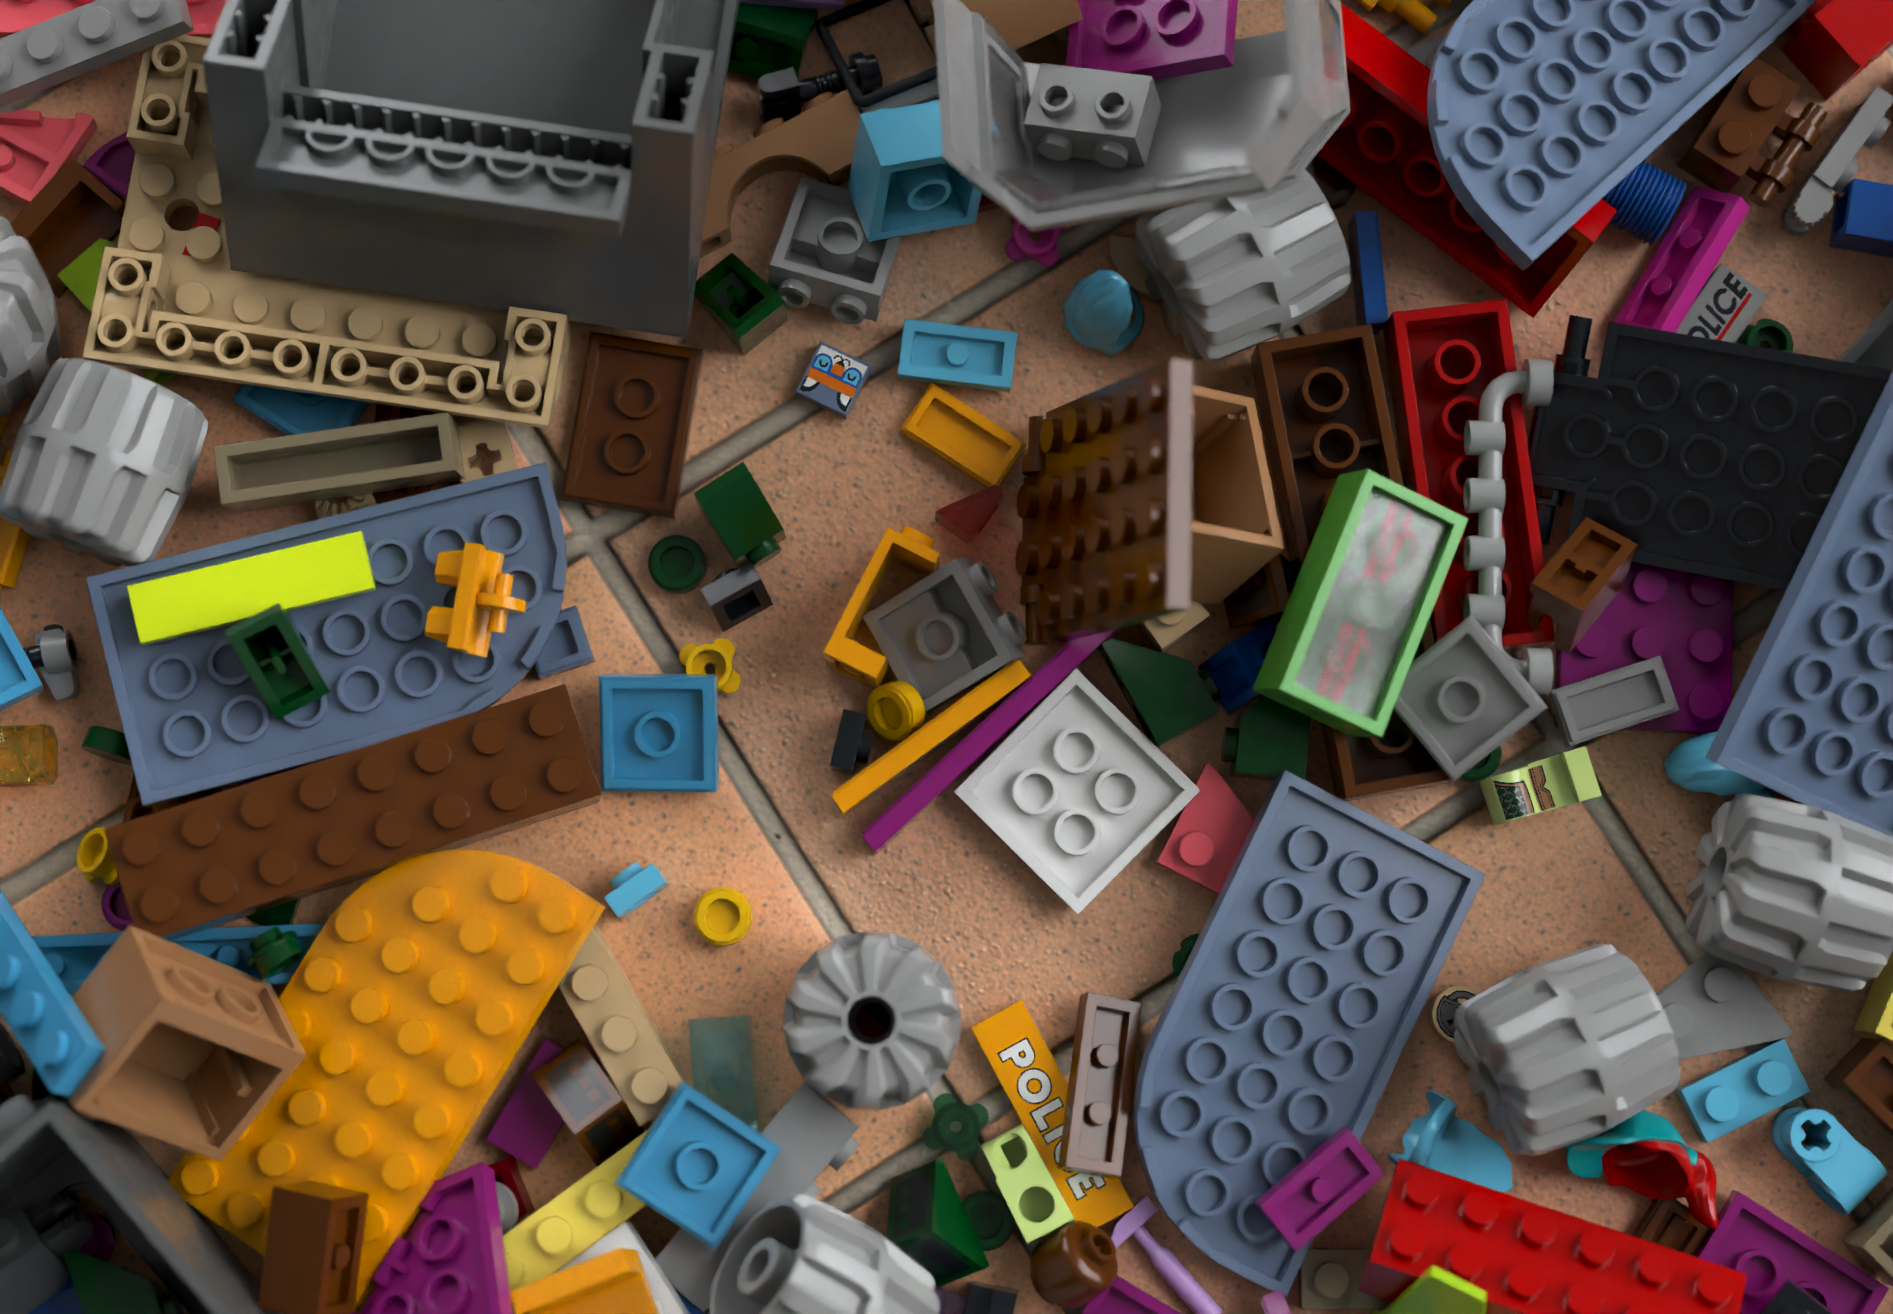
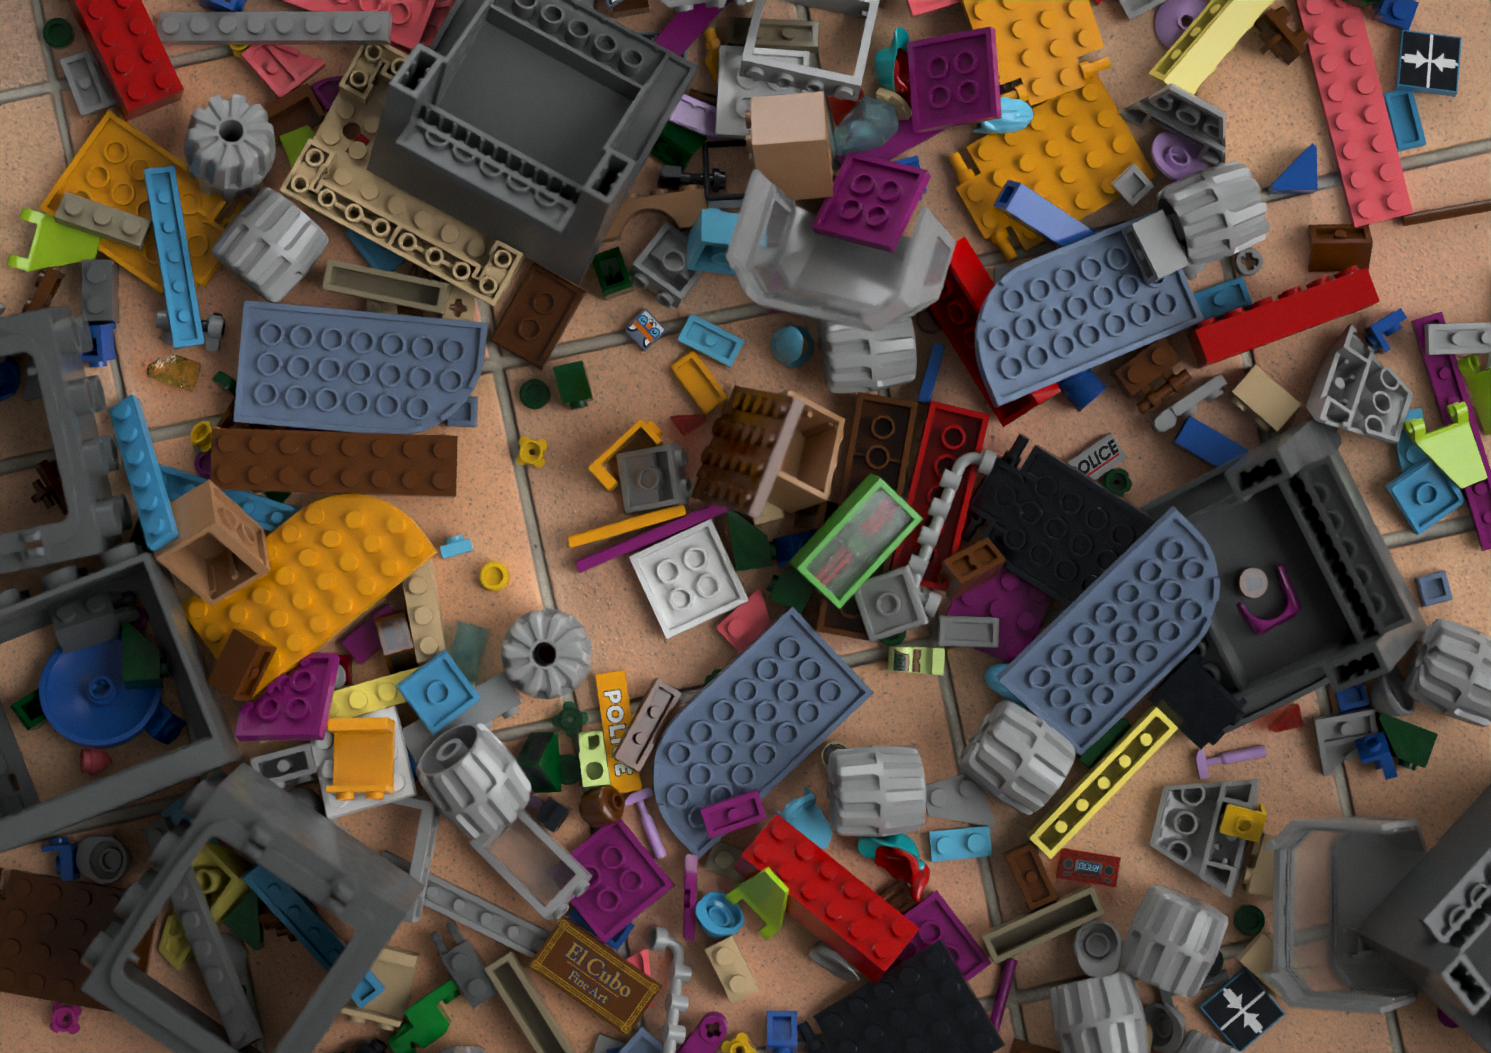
camera: 25 degrees right, 5 degrees up
neon yellow tile [127,531,376,645] -> none
dark green slope [224,603,330,720] -> none
dark green plate [246,927,303,980] -> none
light orange hips [424,542,527,658] -> none
dark azure tile [599,673,719,792] -> none
black plate [700,561,774,632] -> none
black plate [830,709,875,775] -> none
yellow tile [867,680,925,741] -> none
light grey brick [1023,63,1162,168] -> none
dark pink plate [1614,186,1750,333] -> none
medium azure piece [1770,1106,1887,1216] -> none

